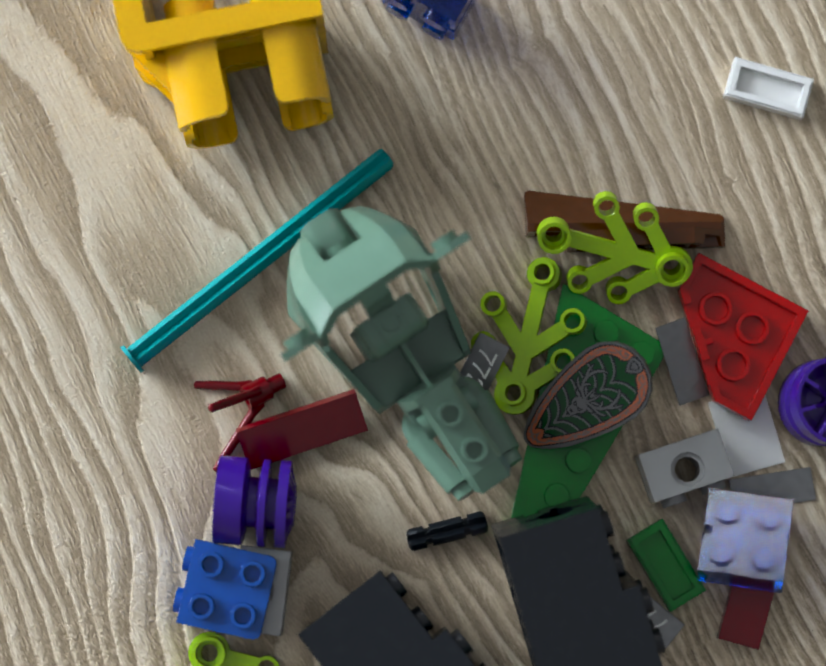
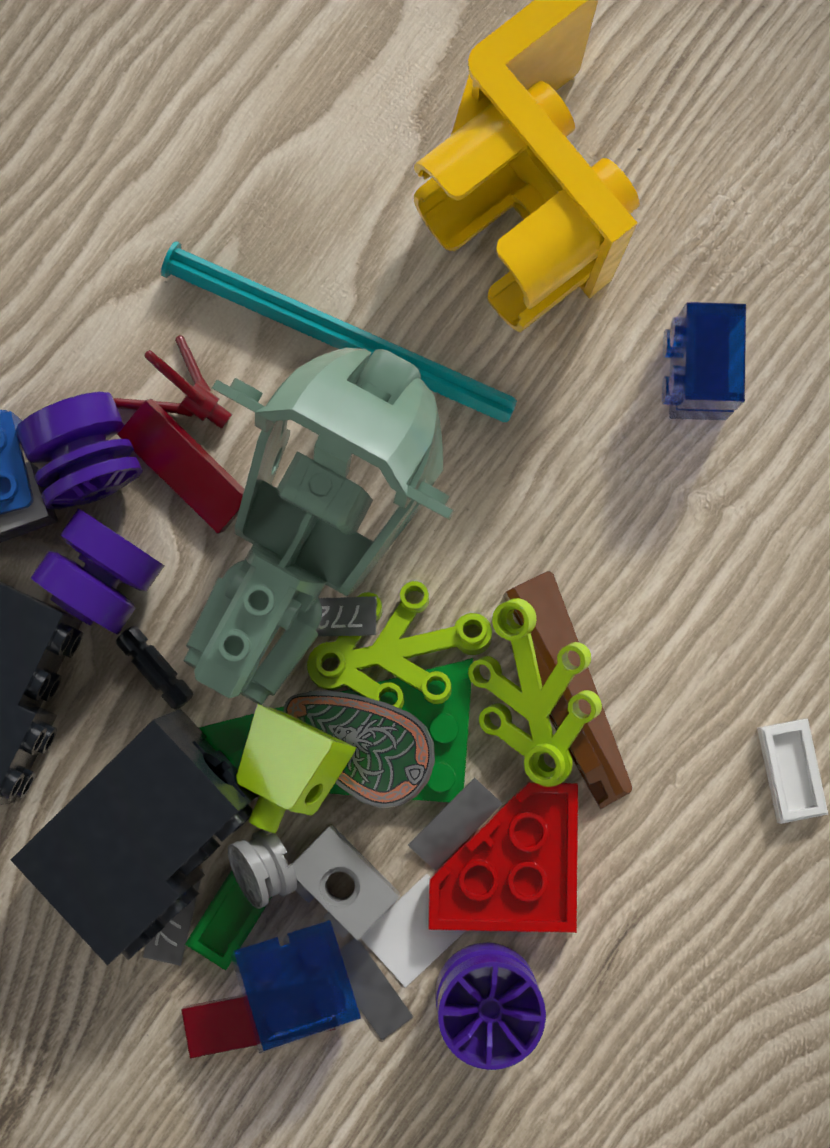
camera: 65 degrees right, 0 degrees up
none -> dark purple wheel [31,508,165,635]
none -> light grey wheel [228,829,297,909]
none -> lime torso [236,704,356,833]

